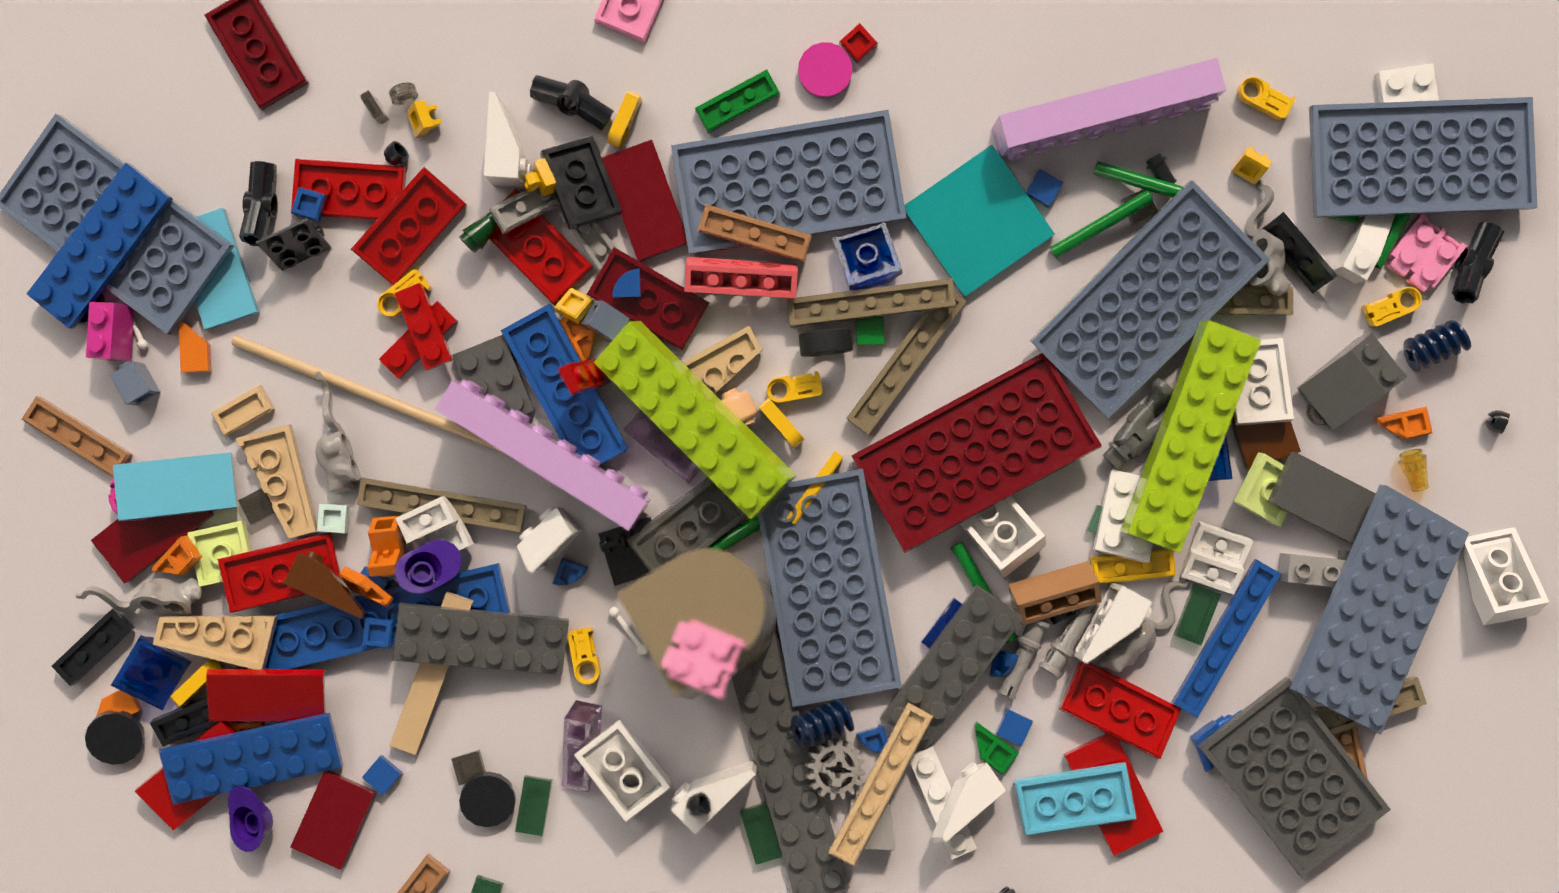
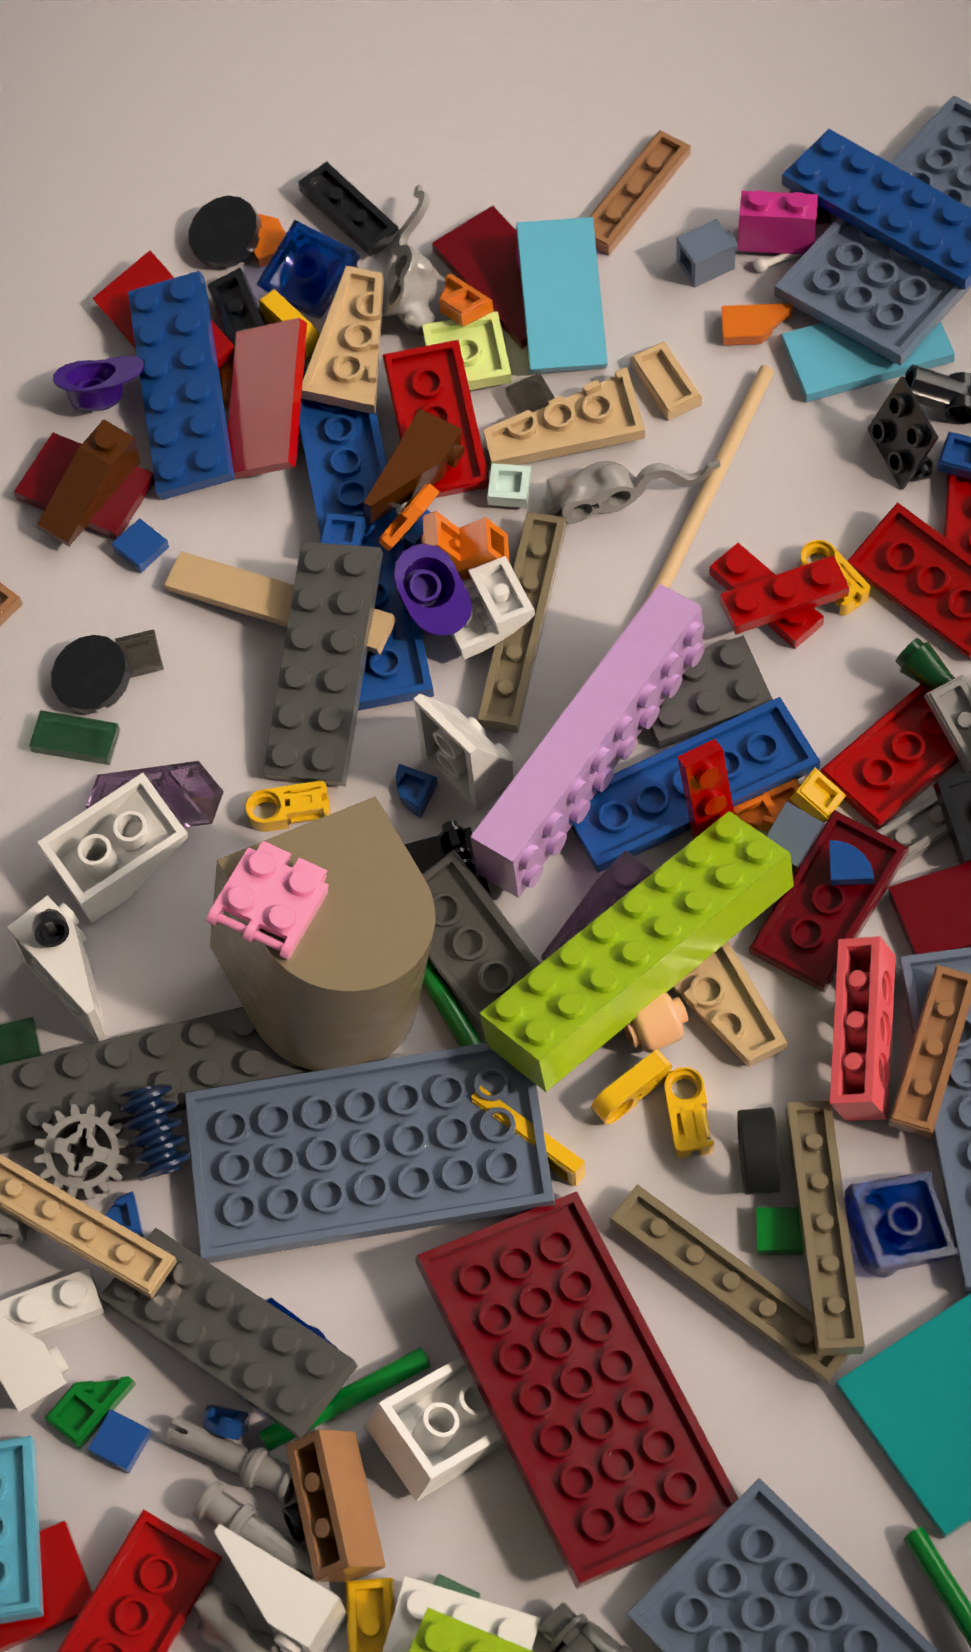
camera: 95 degrees right, 25 degrees down
none -> reddish brown slope [37,419,141,547]

